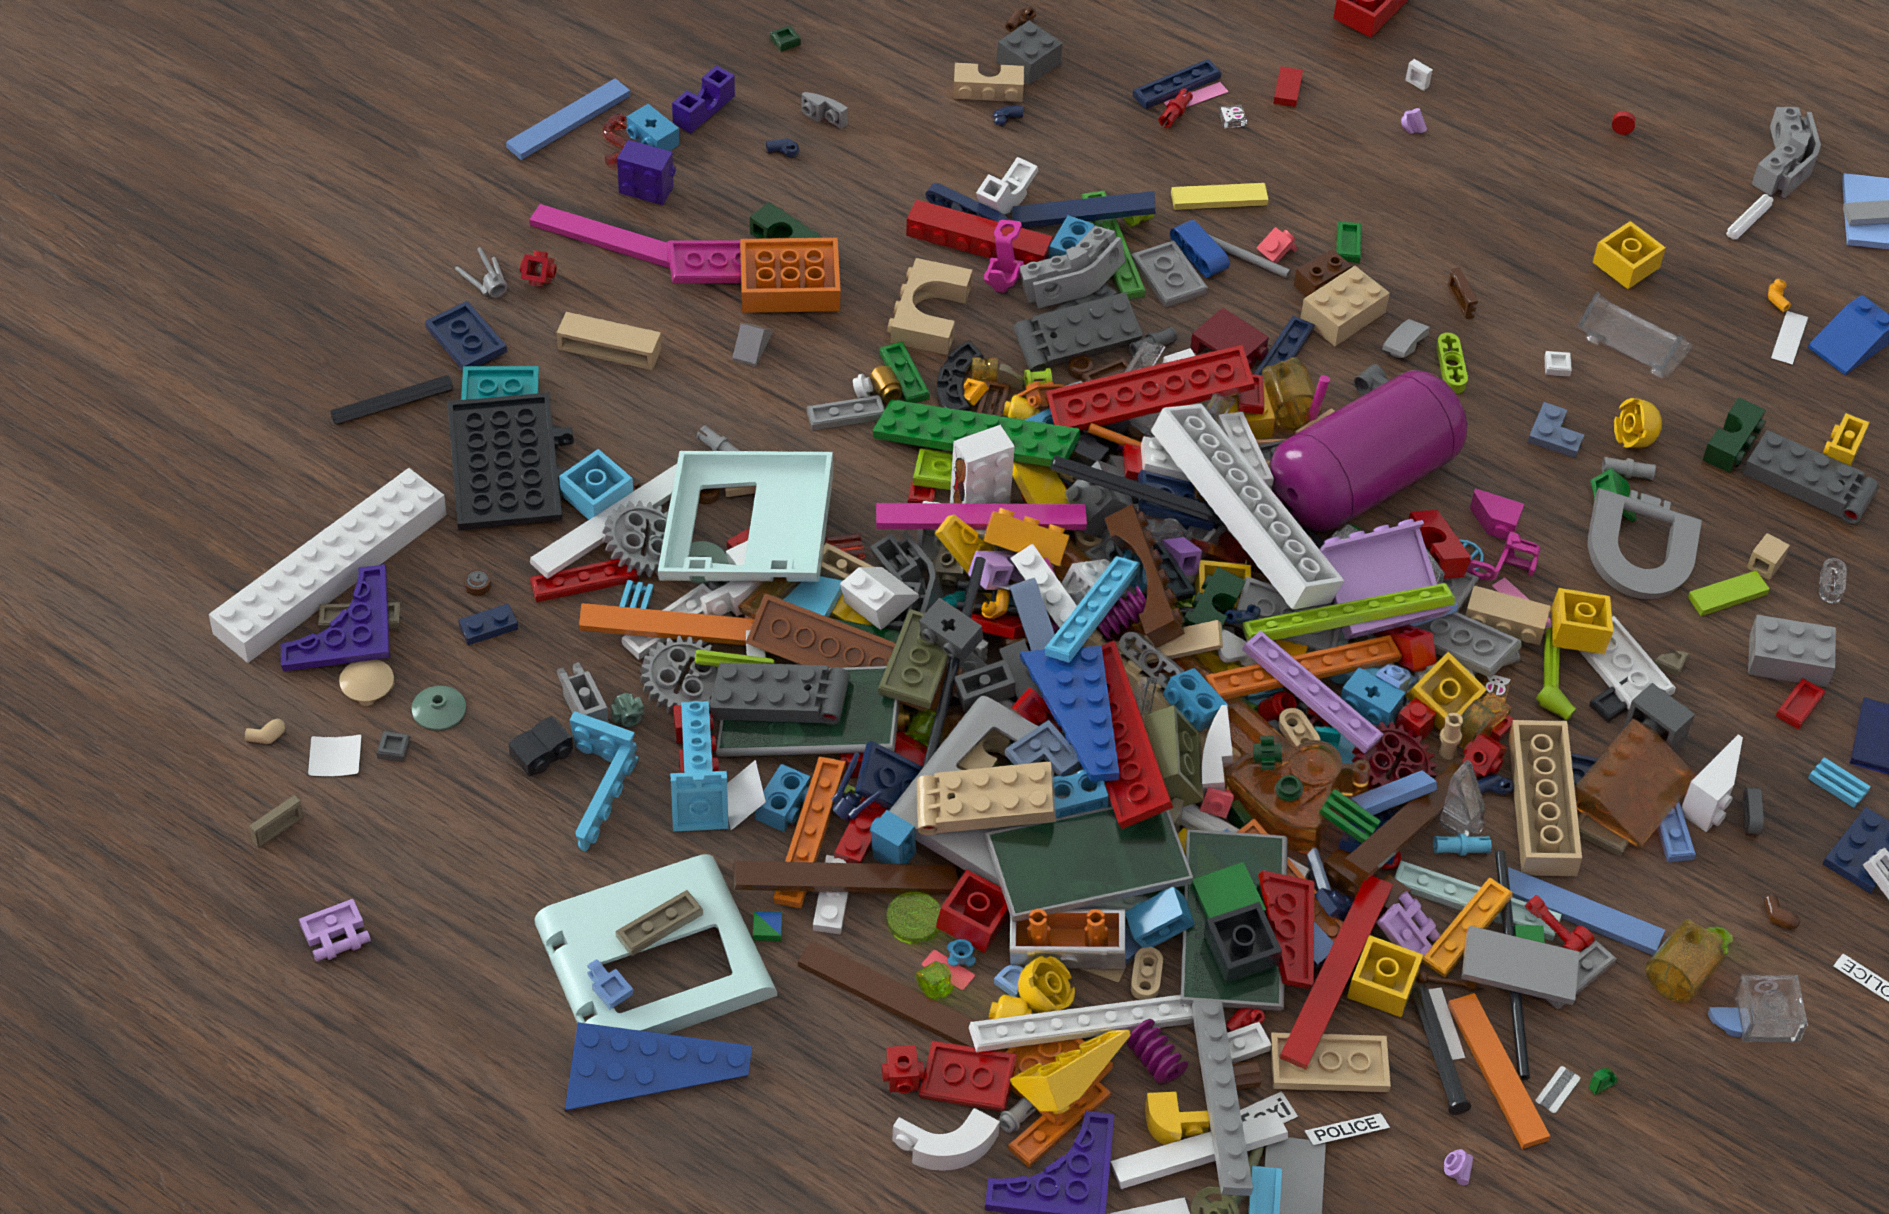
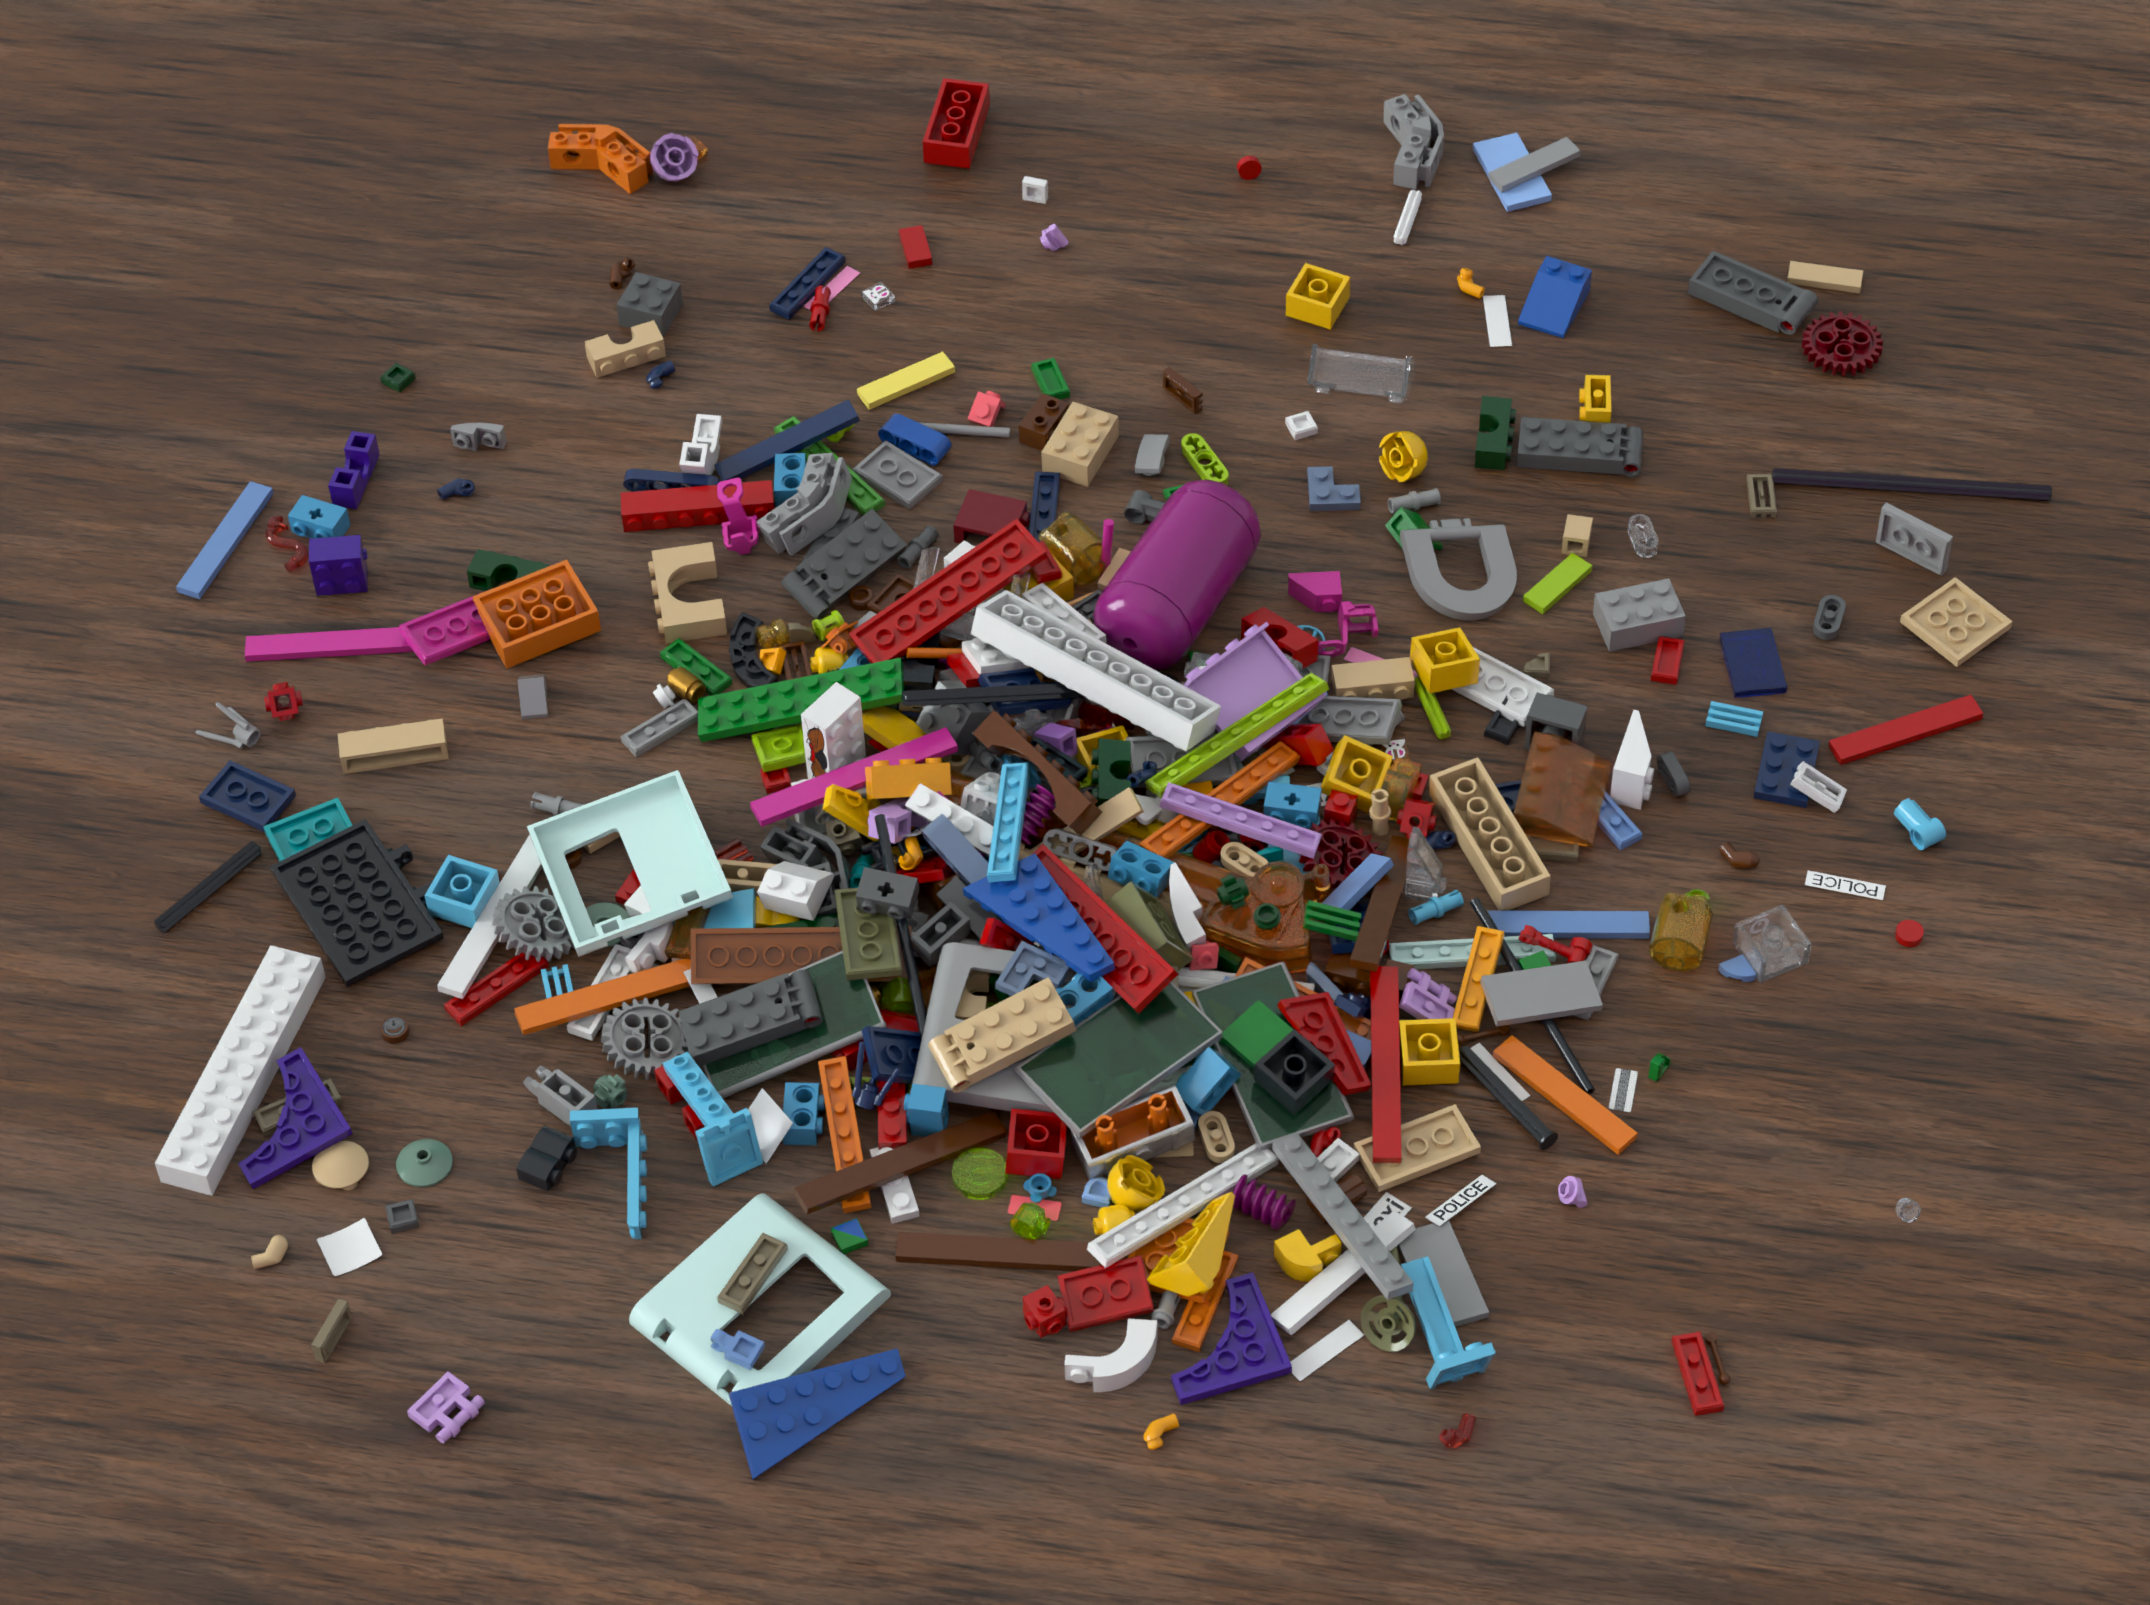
camera: 20 degrees left, 0 degrees up
dark blue plate [458,604,518,645] -> none
lime axle [695,649,774,667] -> none
light blue slope [1376,664,1418,692] -> none
lime cone [1536,683,1577,721] -> none

